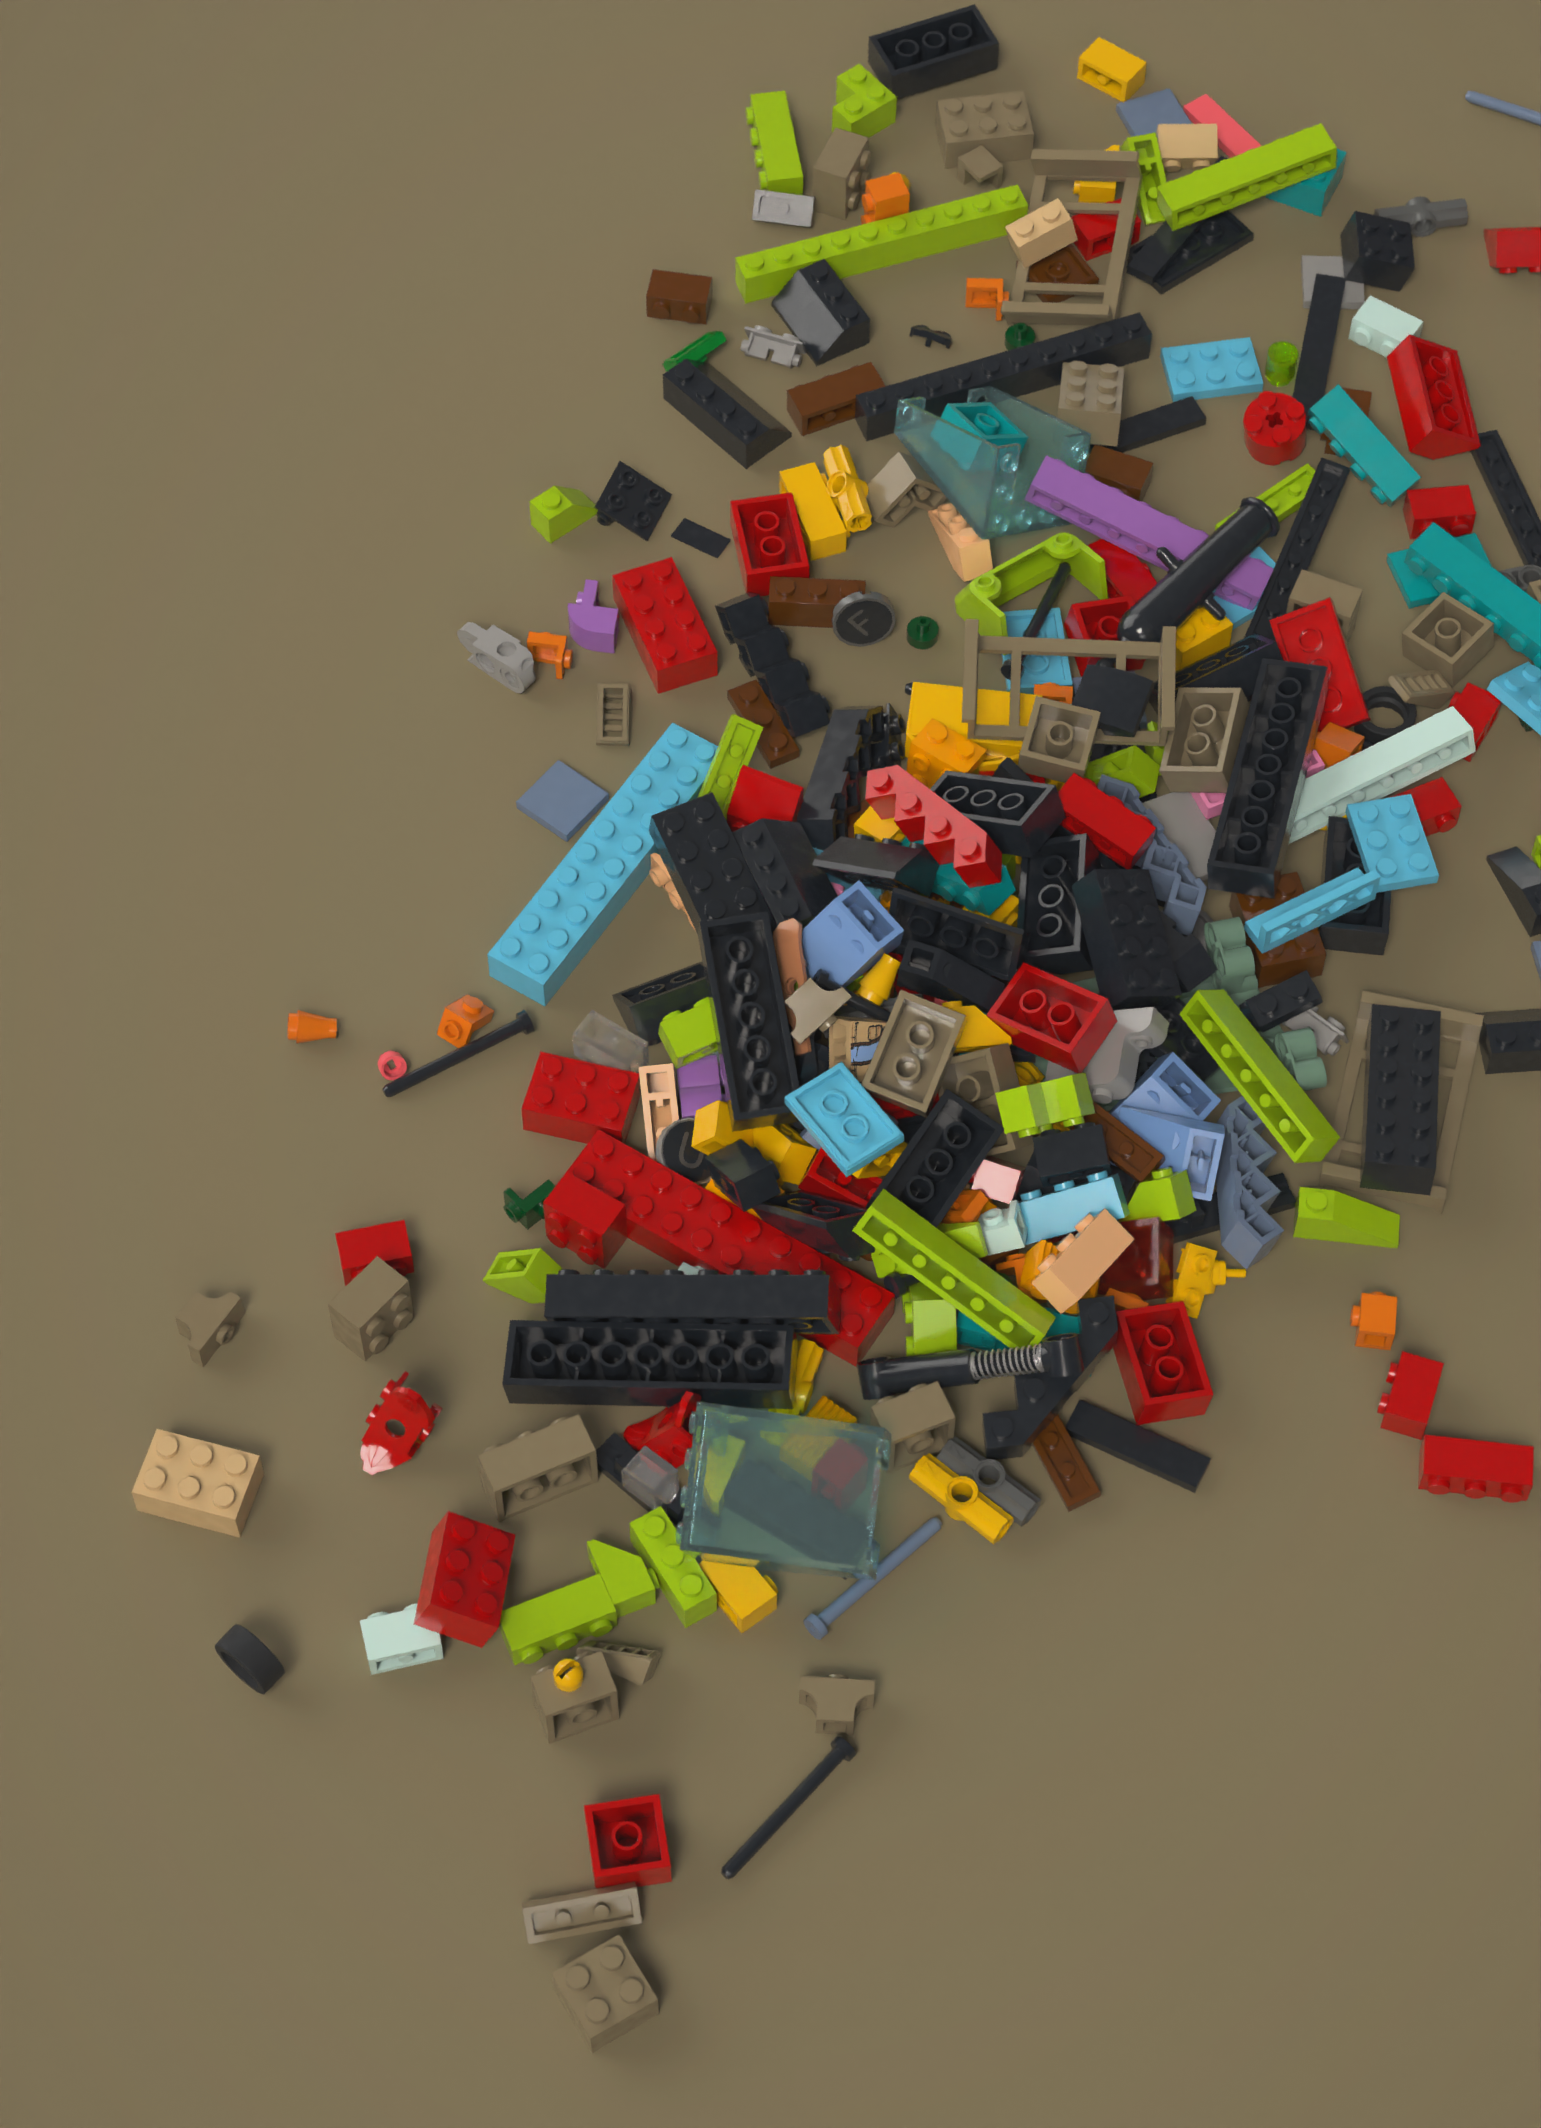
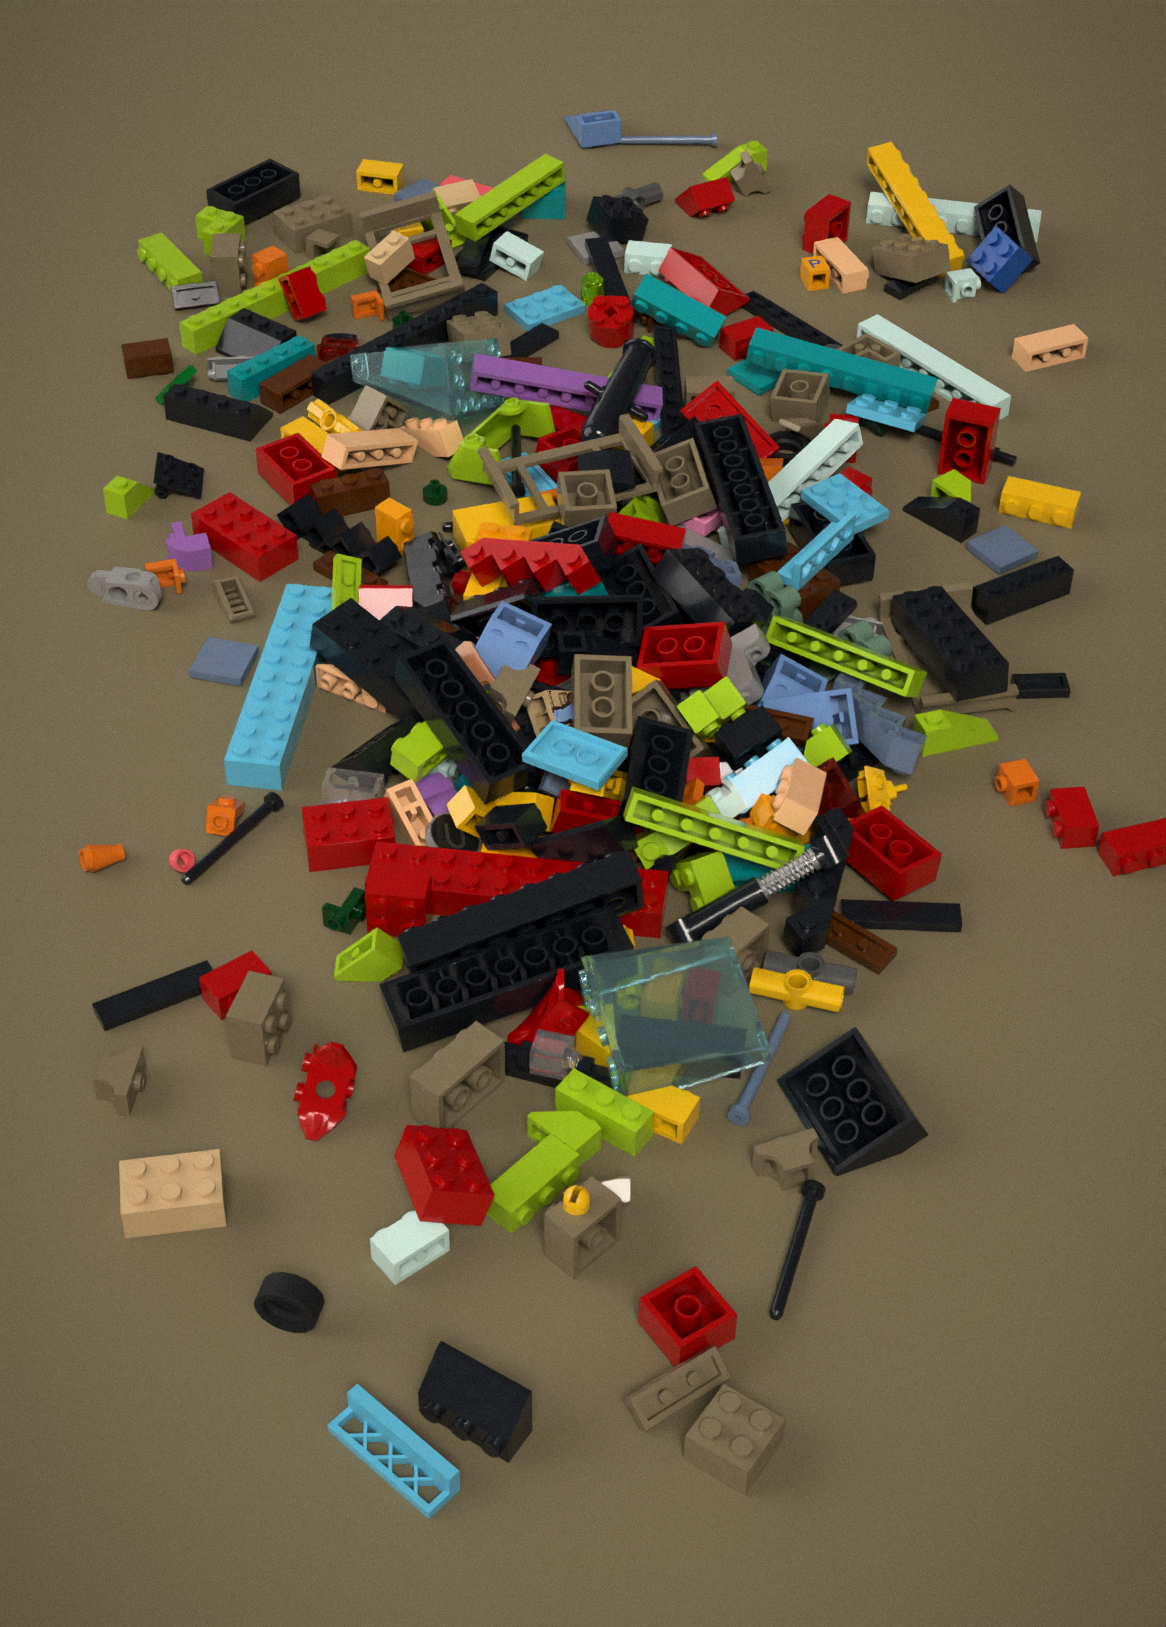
camera: 25 degrees left, 15 degrees down
black sticker [671,518,731,558] -> none
black tile [832,591,896,647] -> none
yellow cone [857,953,901,1006] -> none
none -> black tile [92,960,213,1031]
none -> teal brick [227,335,316,402]
none -> red brick [278,266,327,321]
none -> clear red piece [317,337,359,363]
none -> light nougat brick [322,428,418,470]
none -> medium azure fence [327,1384,460,1519]
none -> light orange brick [375,498,414,560]
none -> black slope [418,1341,532,1463]
none -> light aqua brick [489,231,544,281]
none -> medium blue slope [564,110,621,148]
none -> black slope [777,1026,929,1176]
none -> black tile [1011,673,1071,699]

